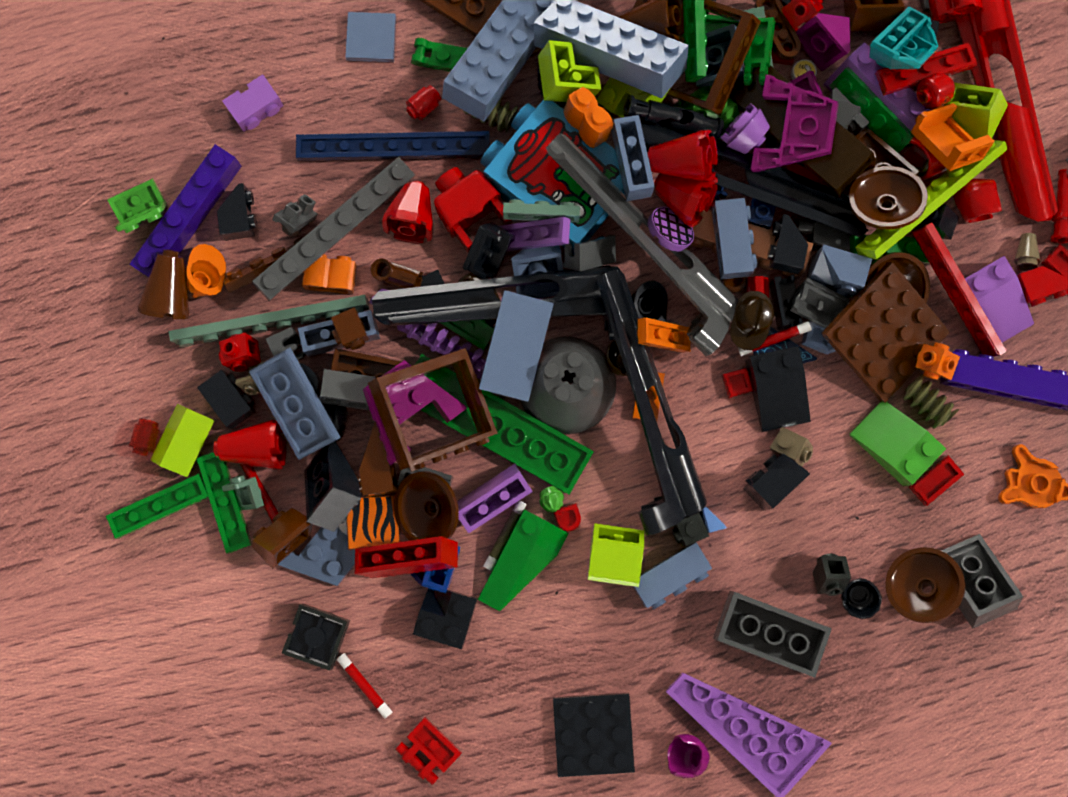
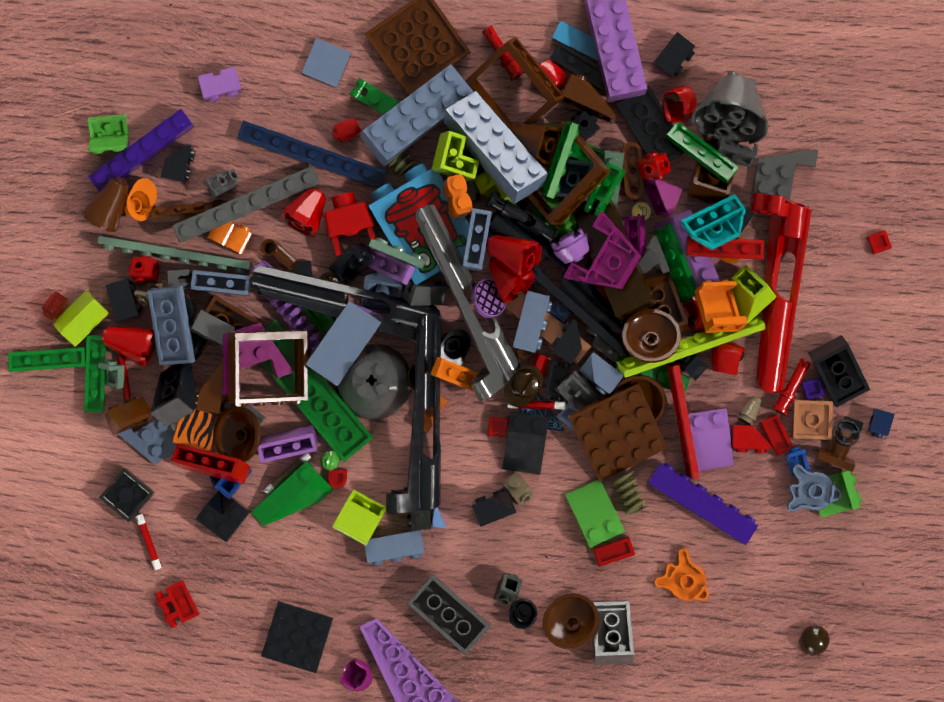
camera: 30 degrees right, 5 degrees up
reddish brown brick [331,307,370,350] -> none
orange brick [915,342,960,380] -> none
red head [916,73,955,109] -> none

